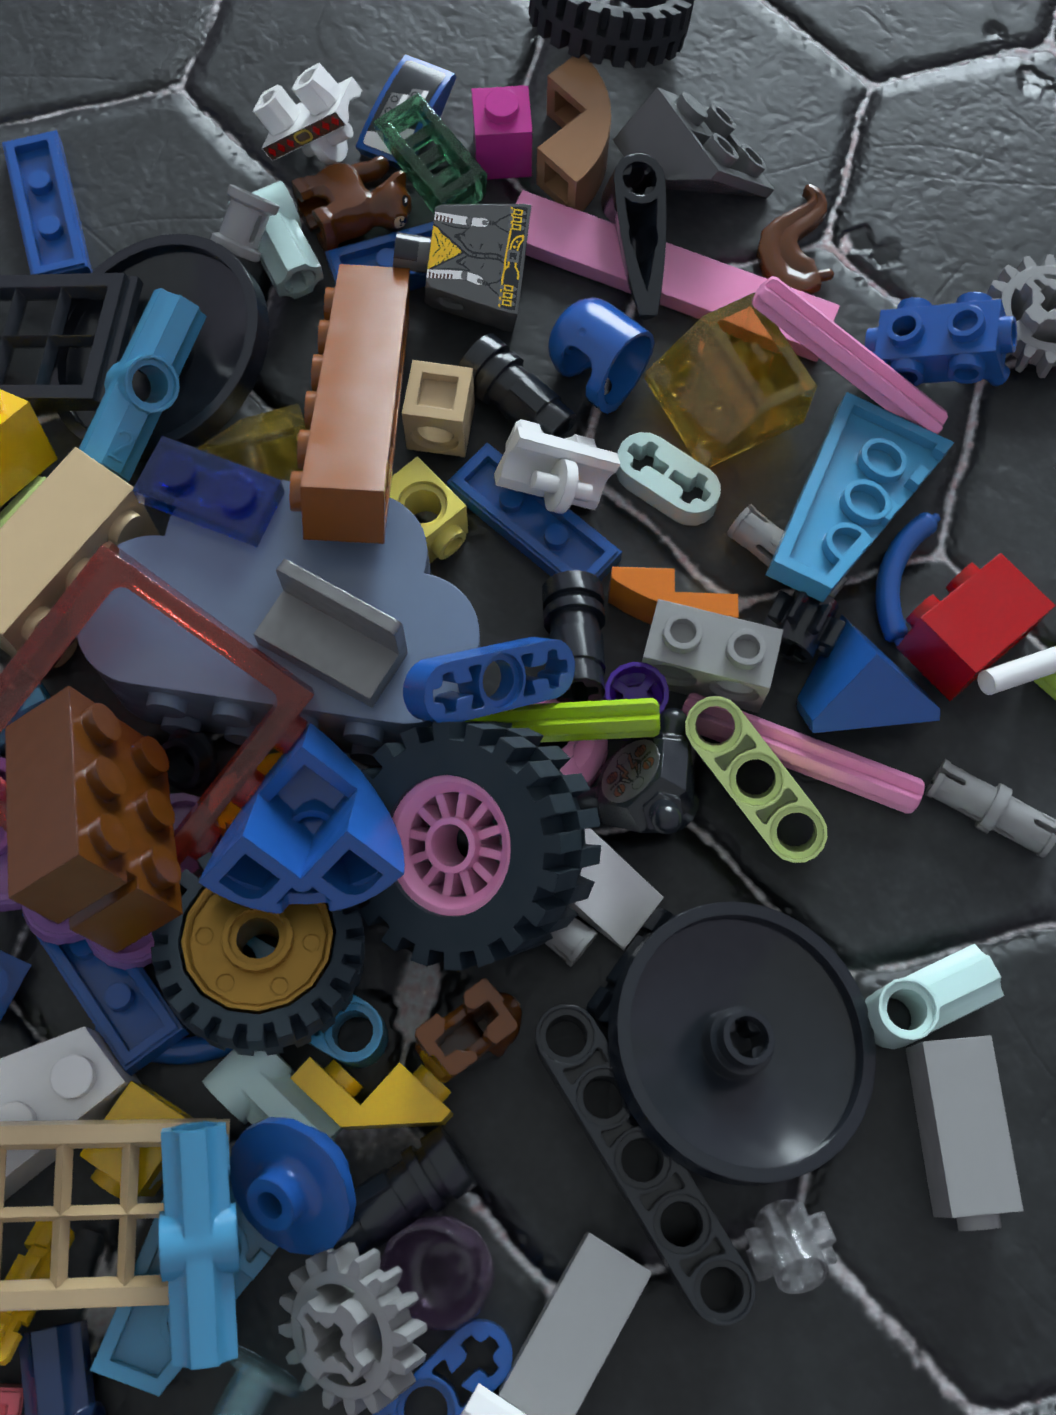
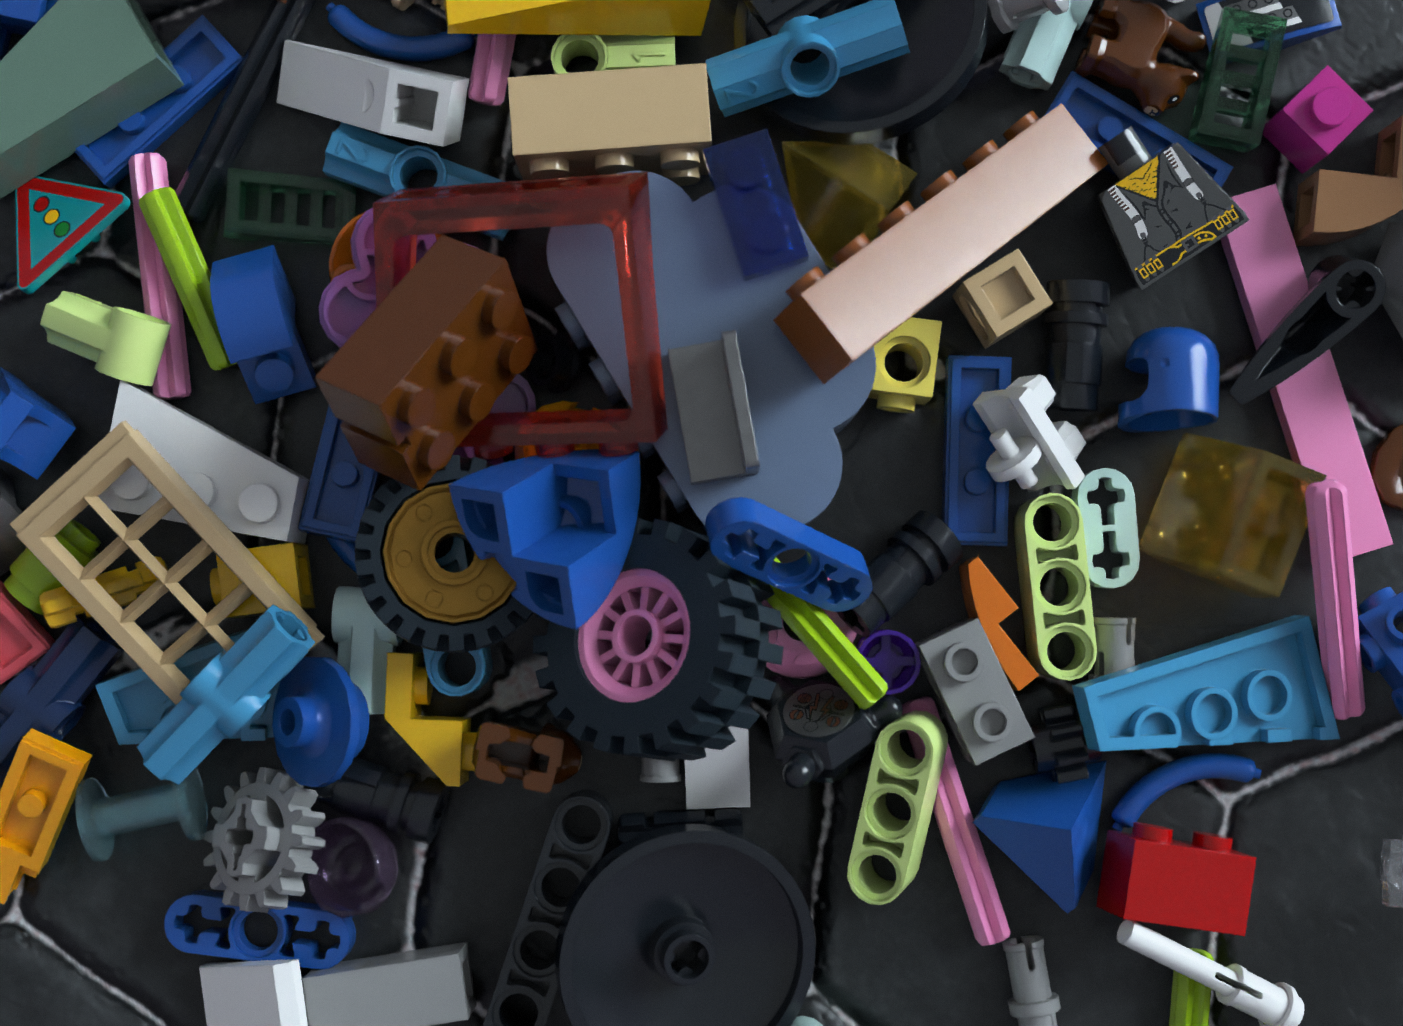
camera: 55 degrees right, 15 degrees up
none -> yellowish green beam [1013,493,1097,681]

